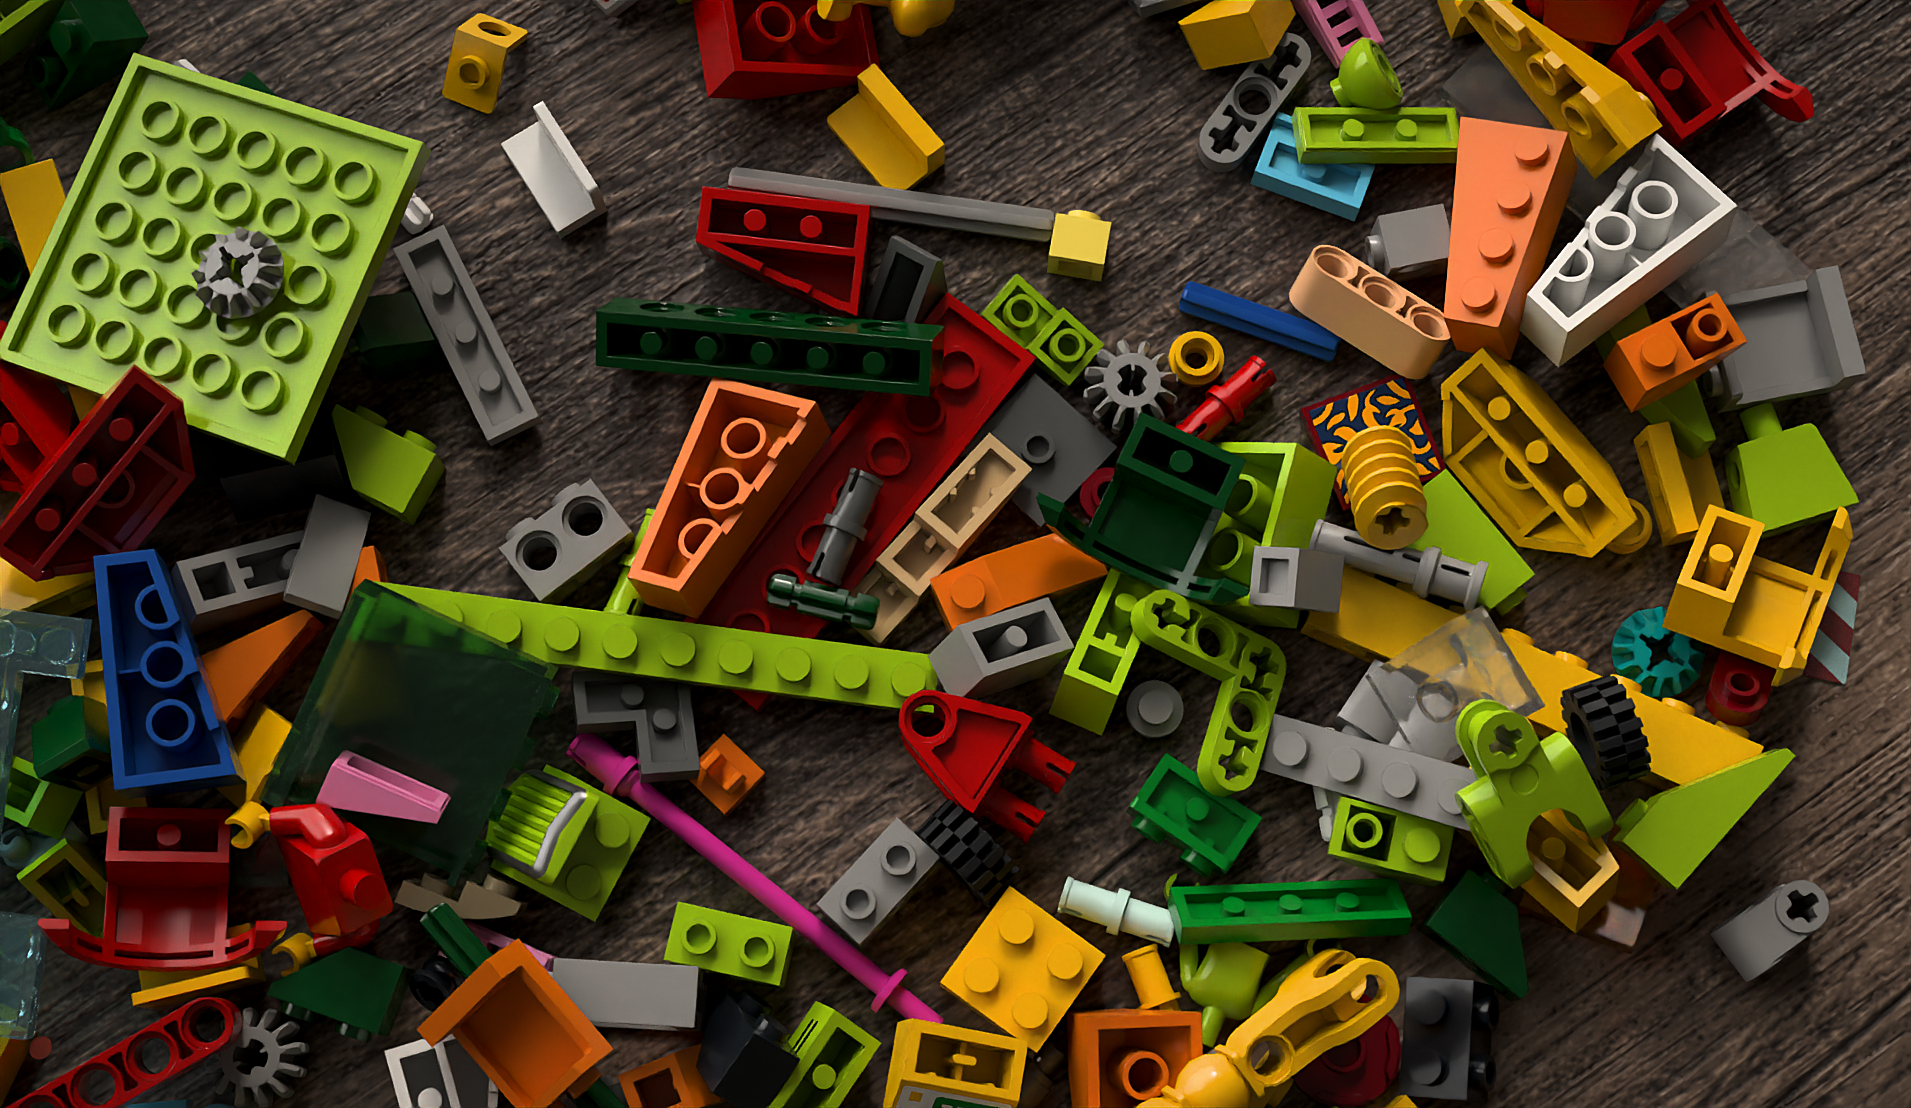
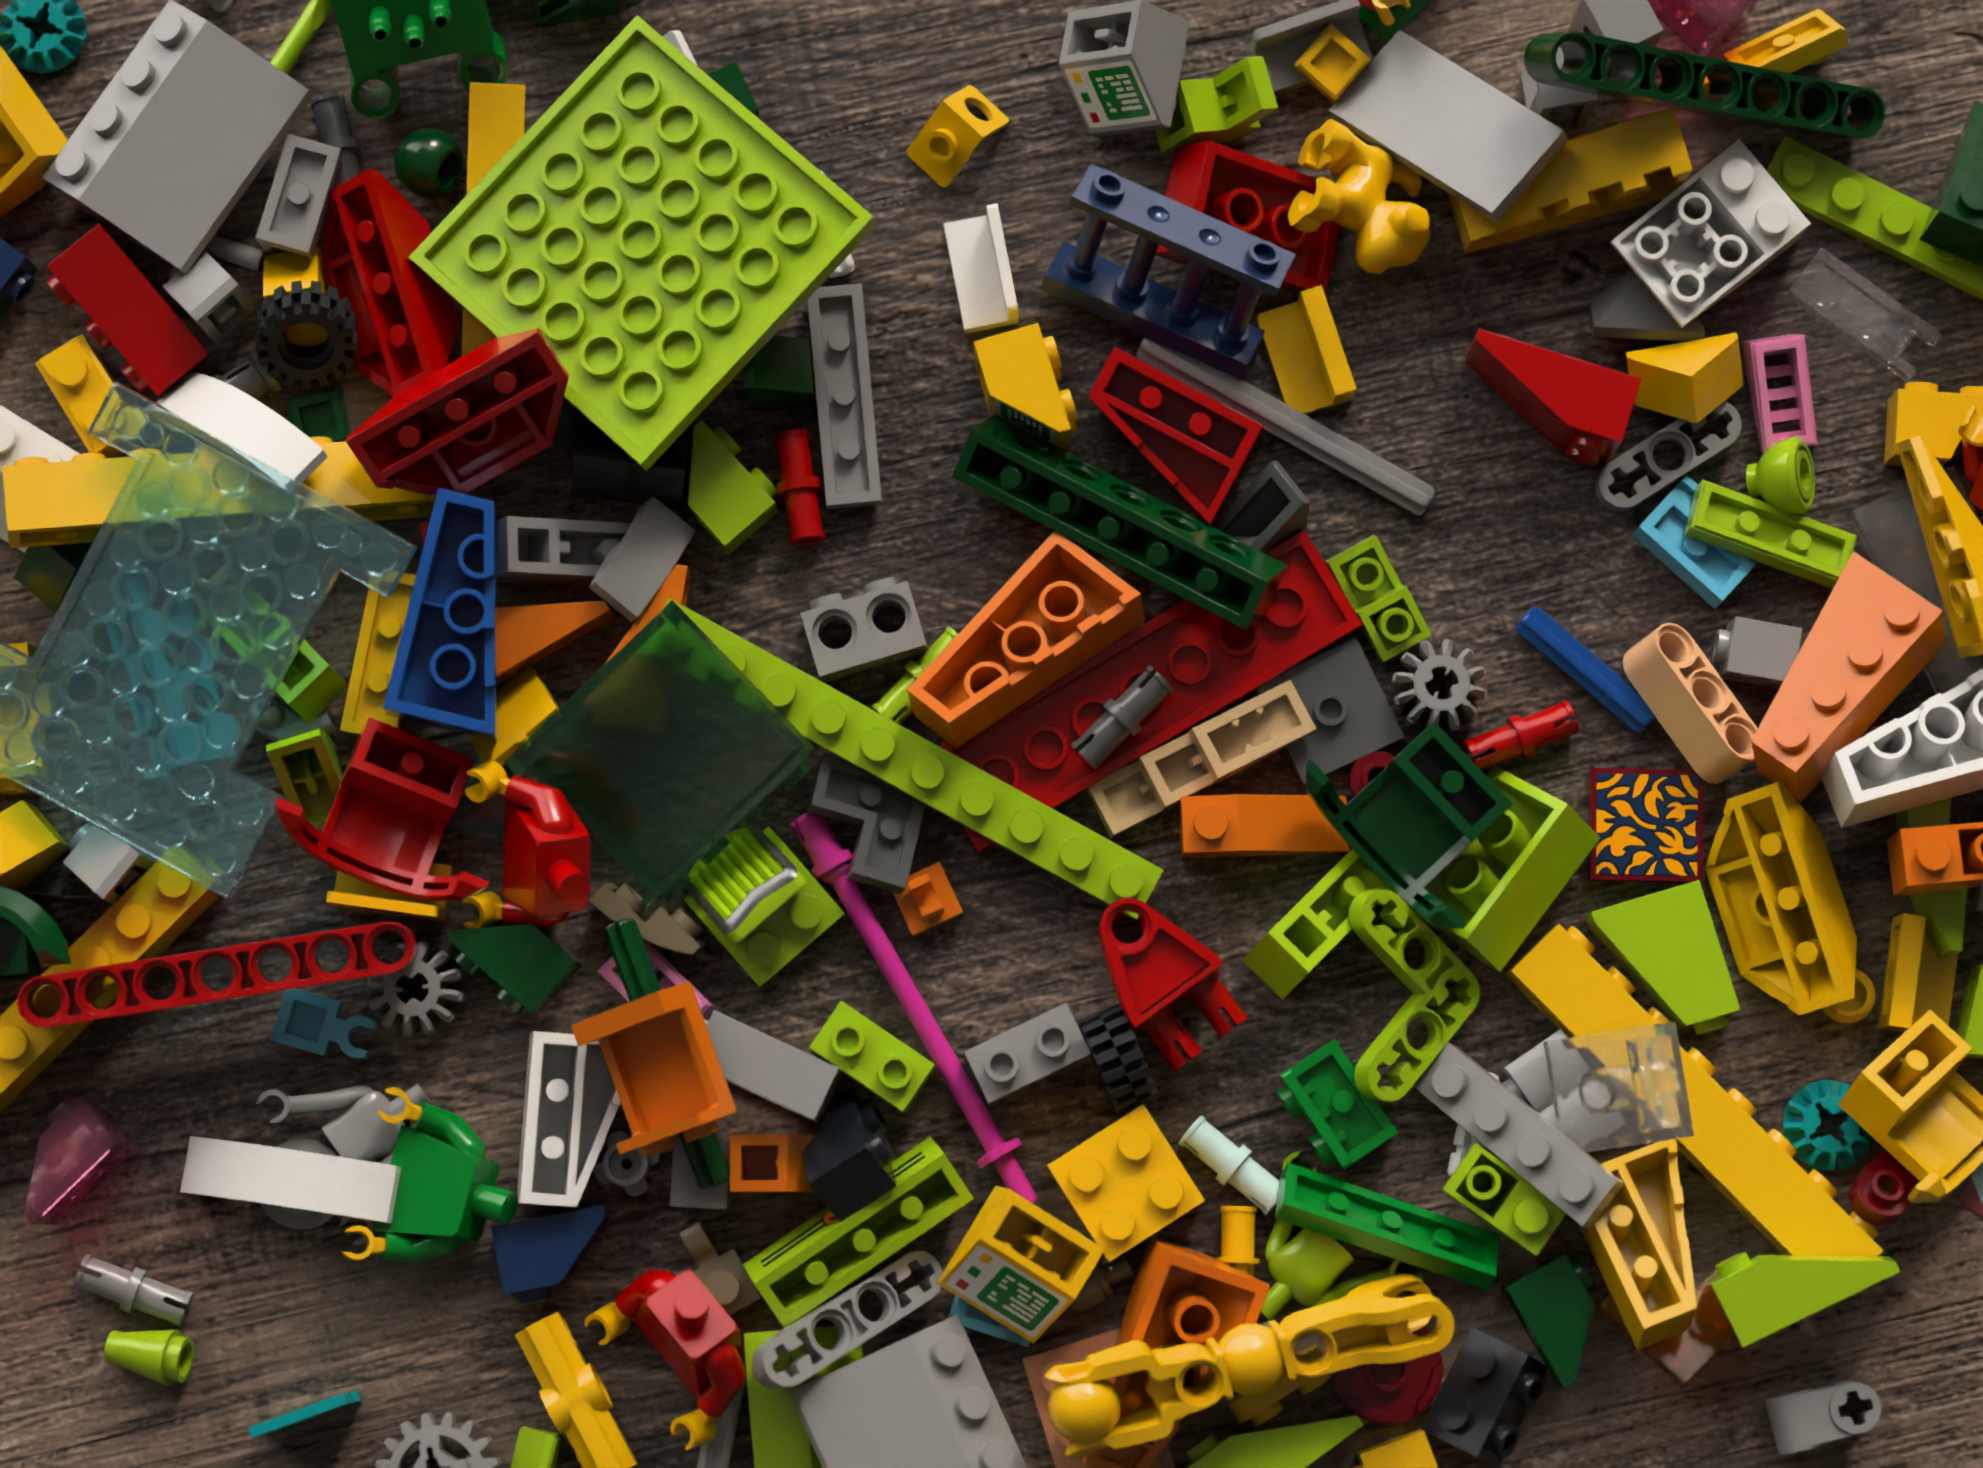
camera: 25 degrees right, 5 degrees up
coral piece [28,1036,52,1059] -> none
dark green slope [31,695,113,792] -> none
light grey gear [191,226,284,319] -> none
bright pink slope [315,750,451,824] -> none
black bush [409,955,466,1012] -> none
dark green axle [767,574,880,630] -> none
light grey brick [928,597,1074,700] -> none
light yellow plate [1047,210,1111,282] -> none
light grey plate [1126,680,1184,738] -> none
yellow plate [1168,331,1224,387] -> none
light grey brick [1249,546,1344,613] -> none
light grey pin [1308,519,1489,612] -> none
yellow piece [1341,425,1429,550] -> none
lime piece [1454,699,1614,889] -> none
black tyre [1560,674,1651,791] -> none
none -> red pin [773,429,825,546]
none -> yellow slope [973,323,1078,451]
none -> dark blue fence [1040,163,1296,380]
none -> red slope [1465,328,1641,466]

